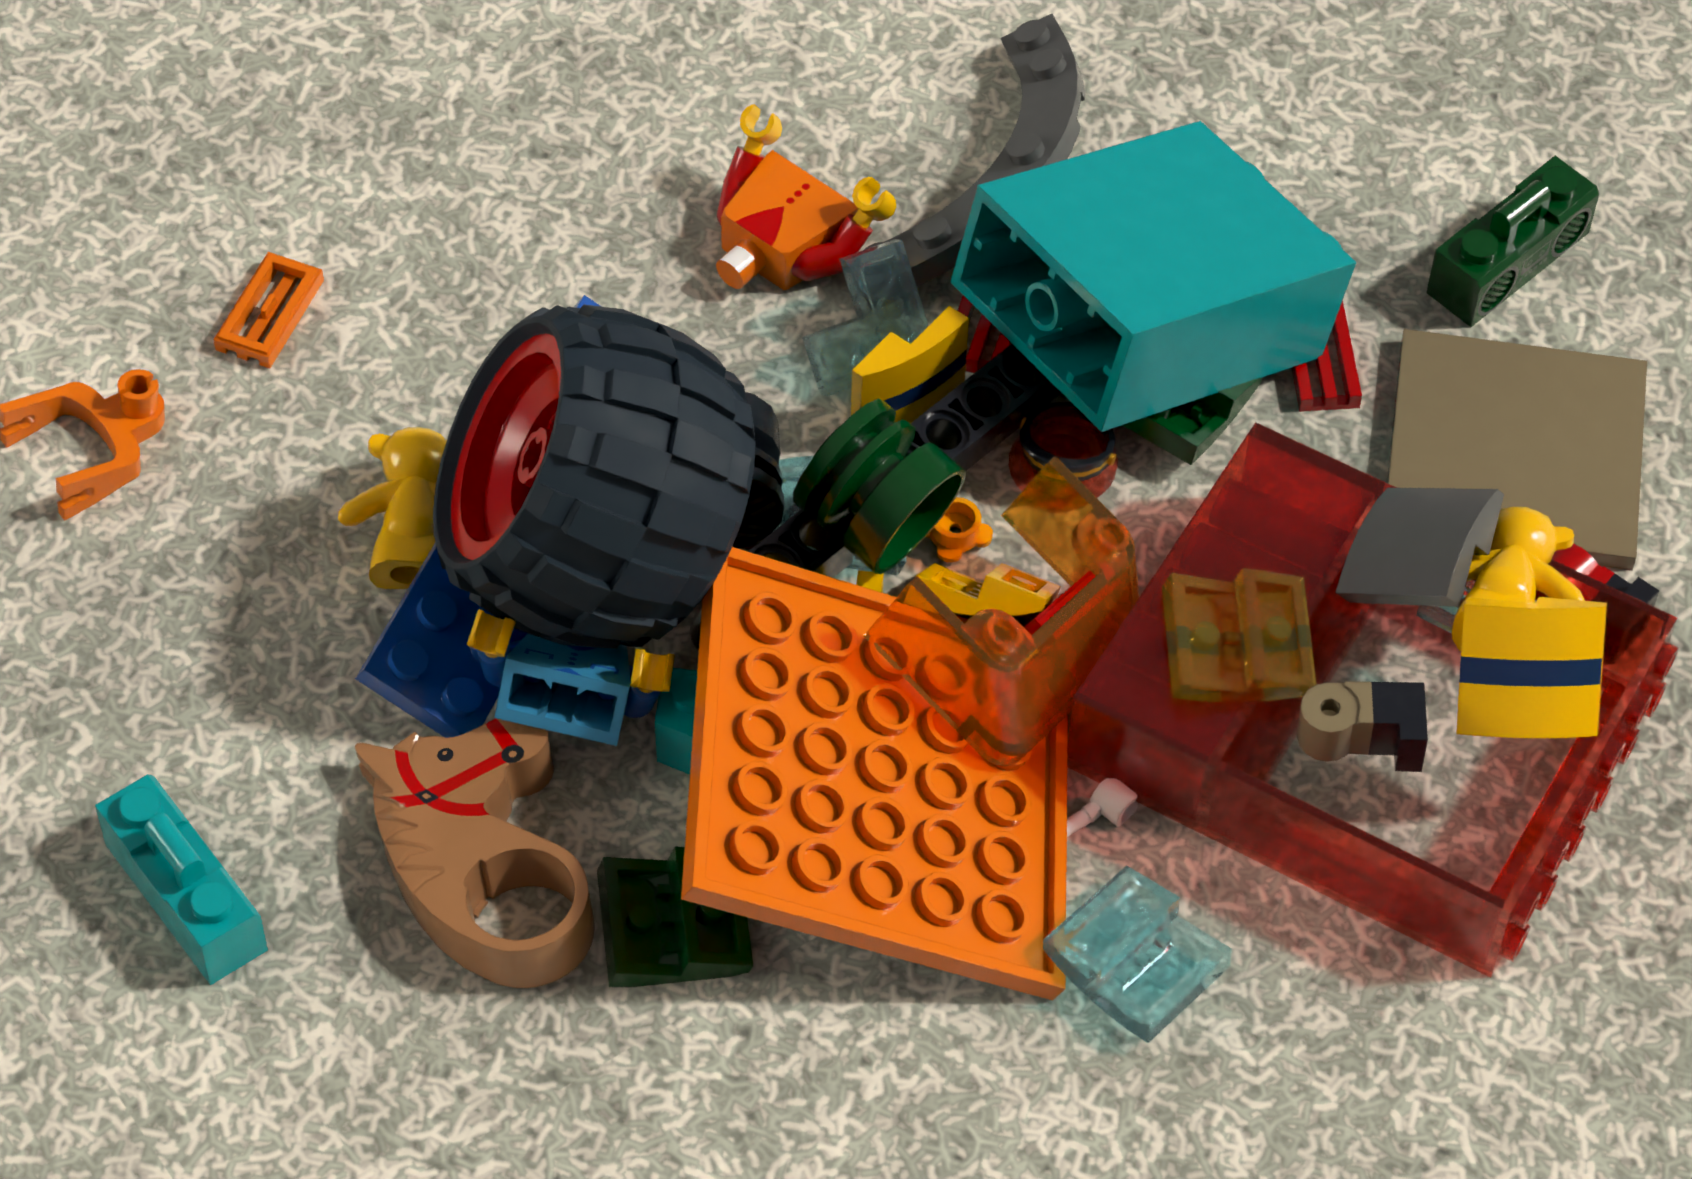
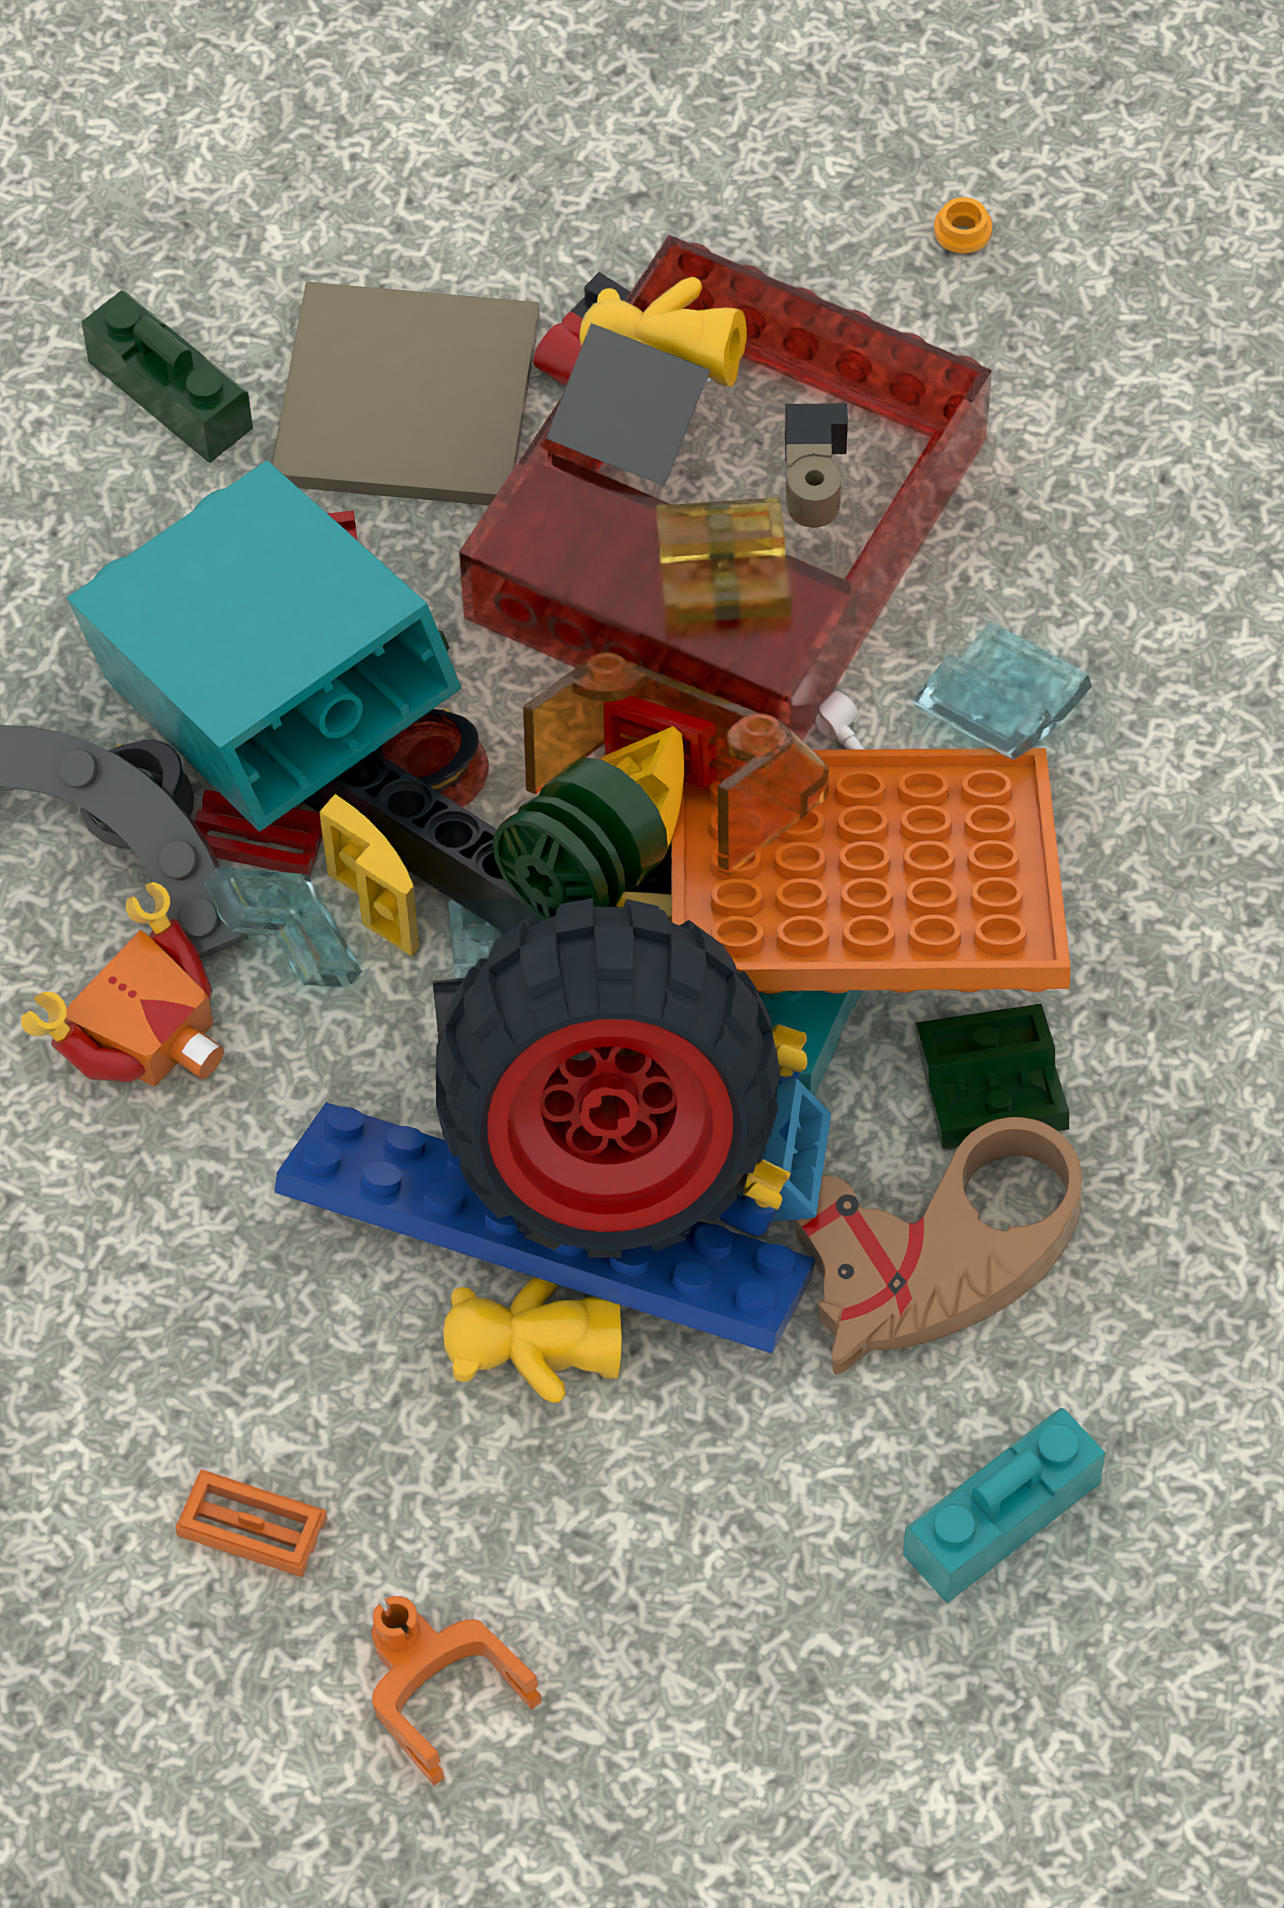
camera: 90 degrees left, 5 degrees up
yellow slope [1456,597,1607,738] -> none

